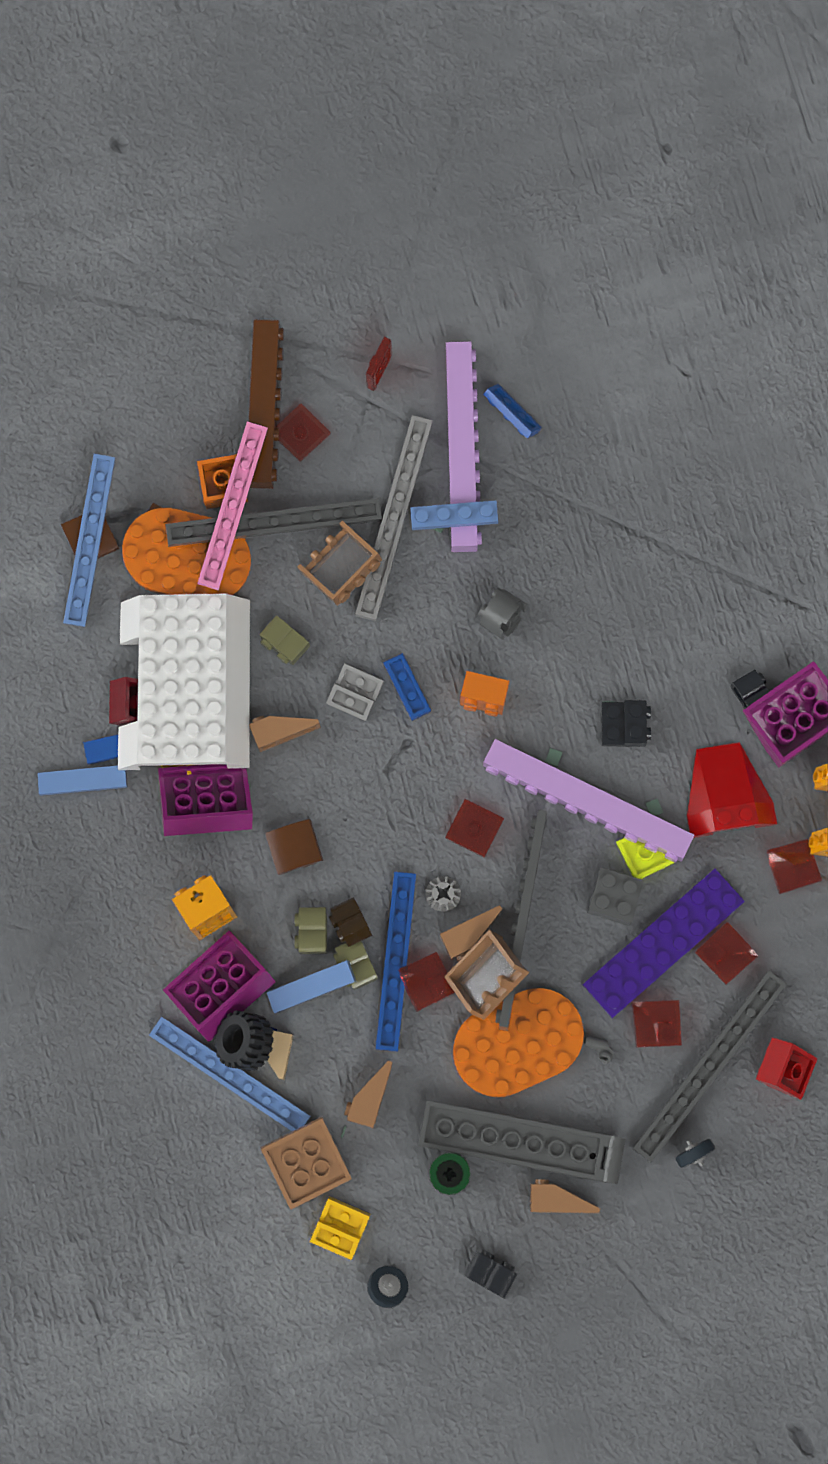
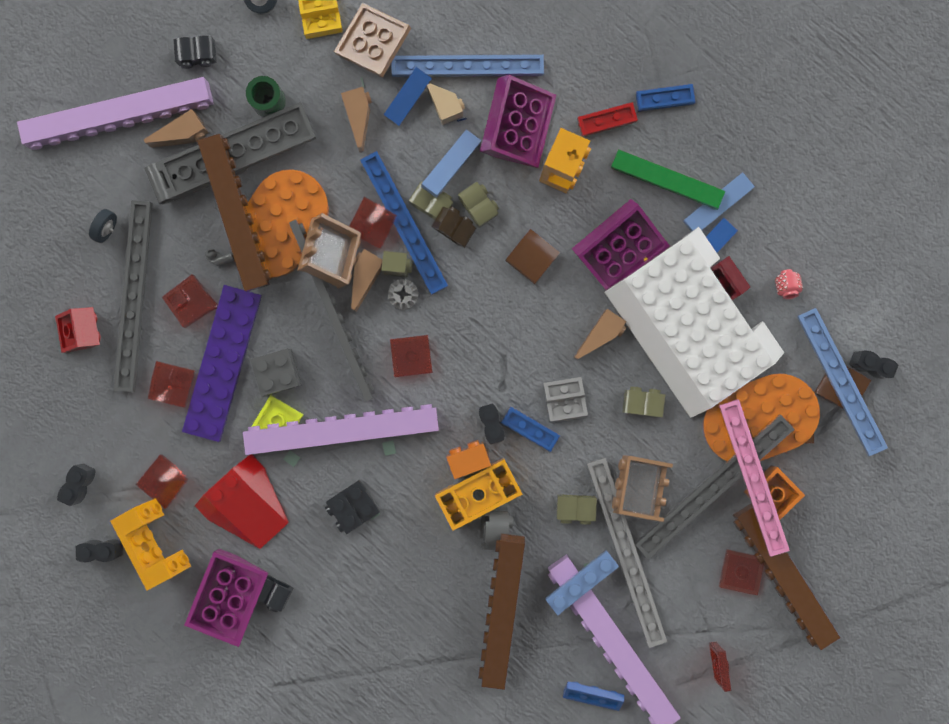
camera: 145 degrees right, 10 degrees up
black tyre [214,1011,274,1071] -> none
none -> lavender brick [17,77,214,150]
none -> reddish brown brick [197,134,271,292]
none -> olive brick [382,251,412,277]
none -> blue tile [384,67,432,126]
none -> light orange plate [435,458,523,531]
none -> reddish brown brick [478,533,525,690]
none -> black brick [479,403,505,444]
none -> olive brick [556,494,597,524]
none -> red plate [577,102,638,137]
none -> green tile [611,149,726,210]
none -> blue tile [636,84,696,112]
none -> coral head [775,269,803,299]
none -> black brick [849,350,899,379]

